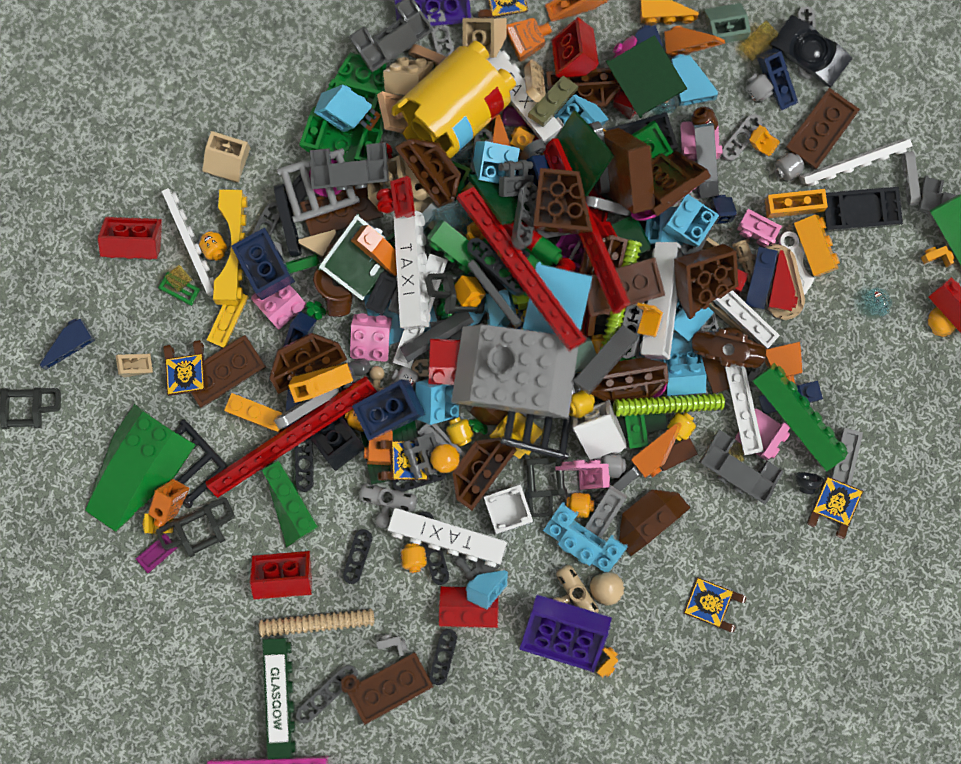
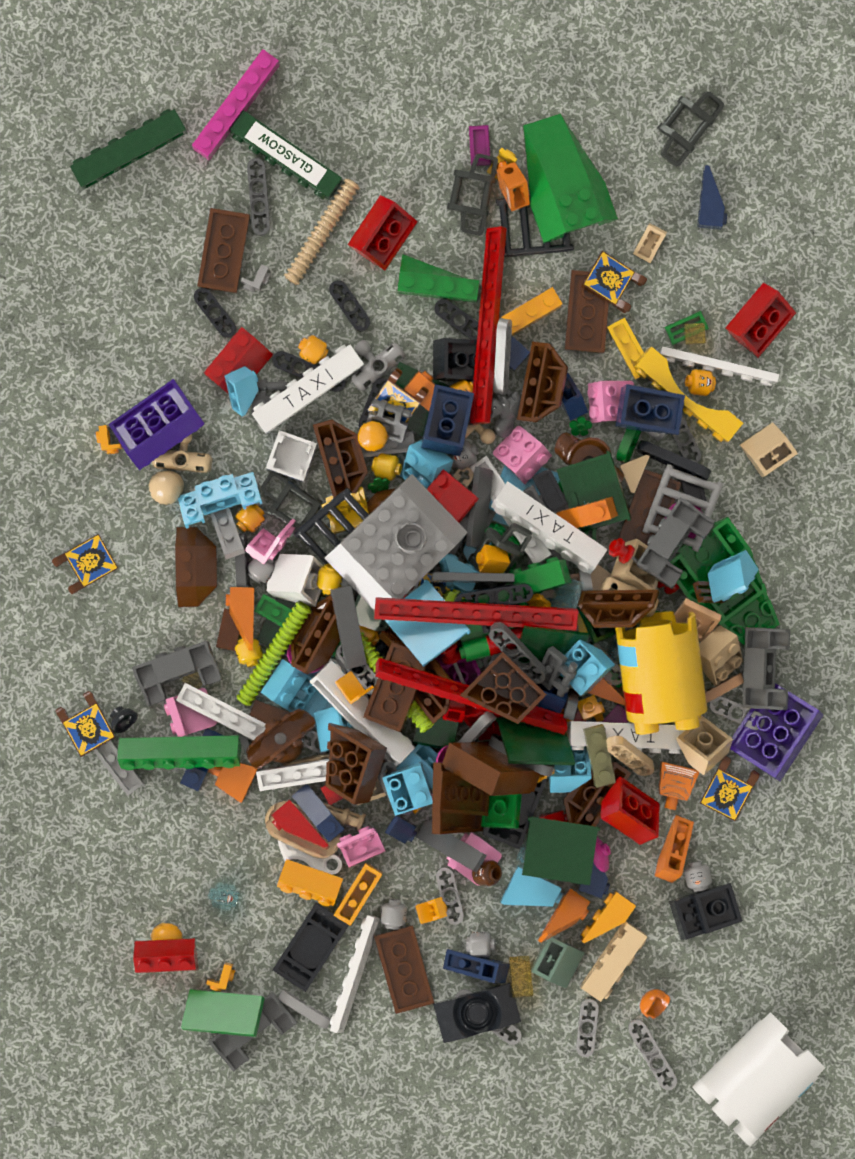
camera: 125 degrees right, 5 degrees up
light orange slope [289,363,353,403] -> none
reddish brown plate [341,674,360,694] -> none
red plate [390,176,415,218] -> none

